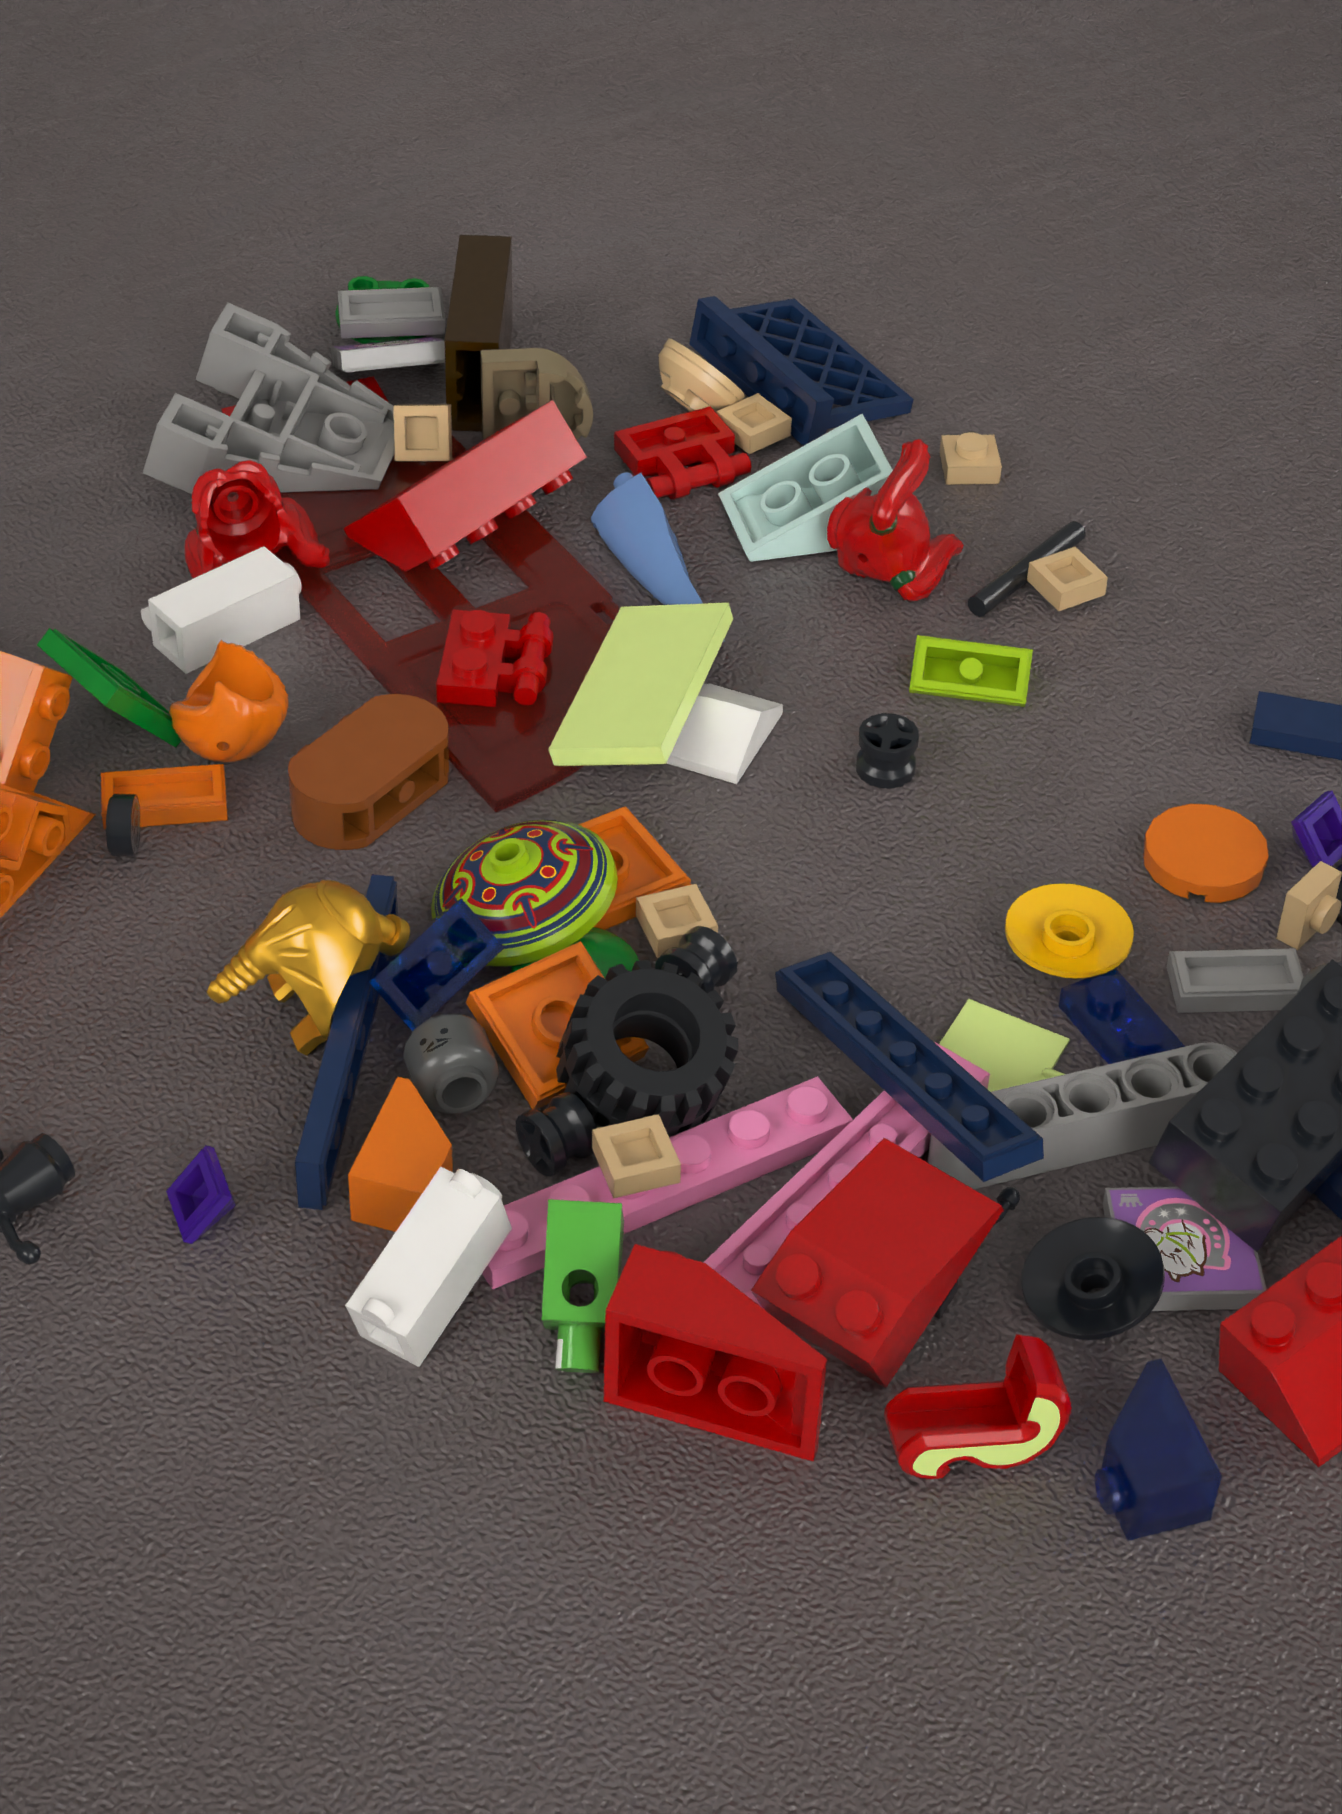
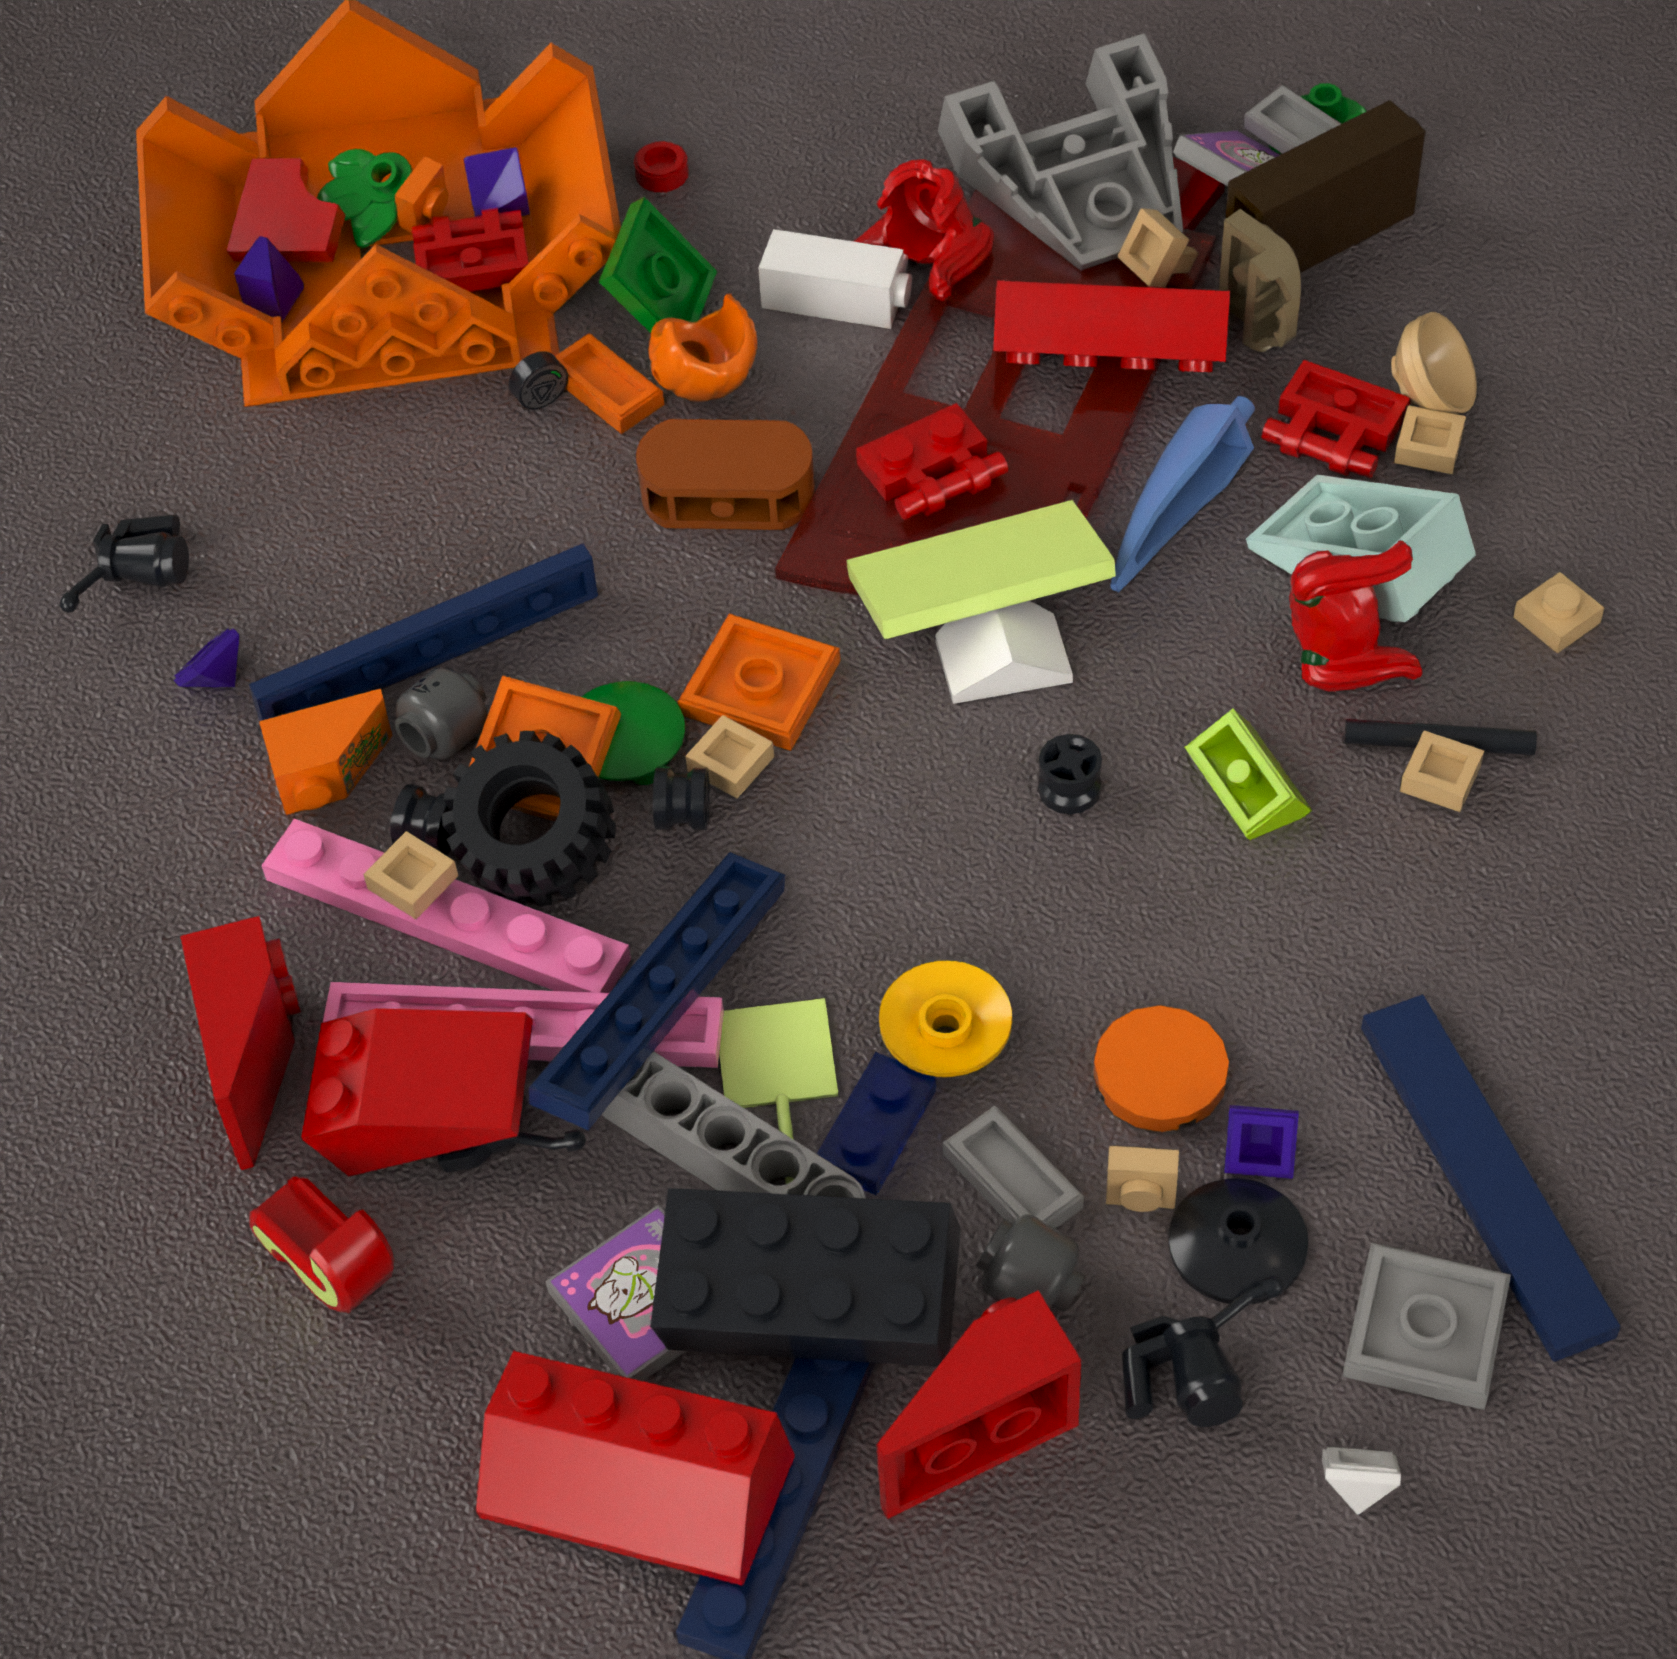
camera: 60 degrees right, 10 degrees up
pearl gold piece [207,880,410,1056] -> none
white brick [345,1167,512,1367] -> none
clear blue slope [369,898,504,1032] -> none
dish [431,820,618,966] -> none
bright green torso [542,1199,624,1373] -> none
dark blue fence [689,296,914,446] -> none
black dish [1021,1217,1165,1340] -> none
clear blue slope [1095,1359,1222,1541] -> none

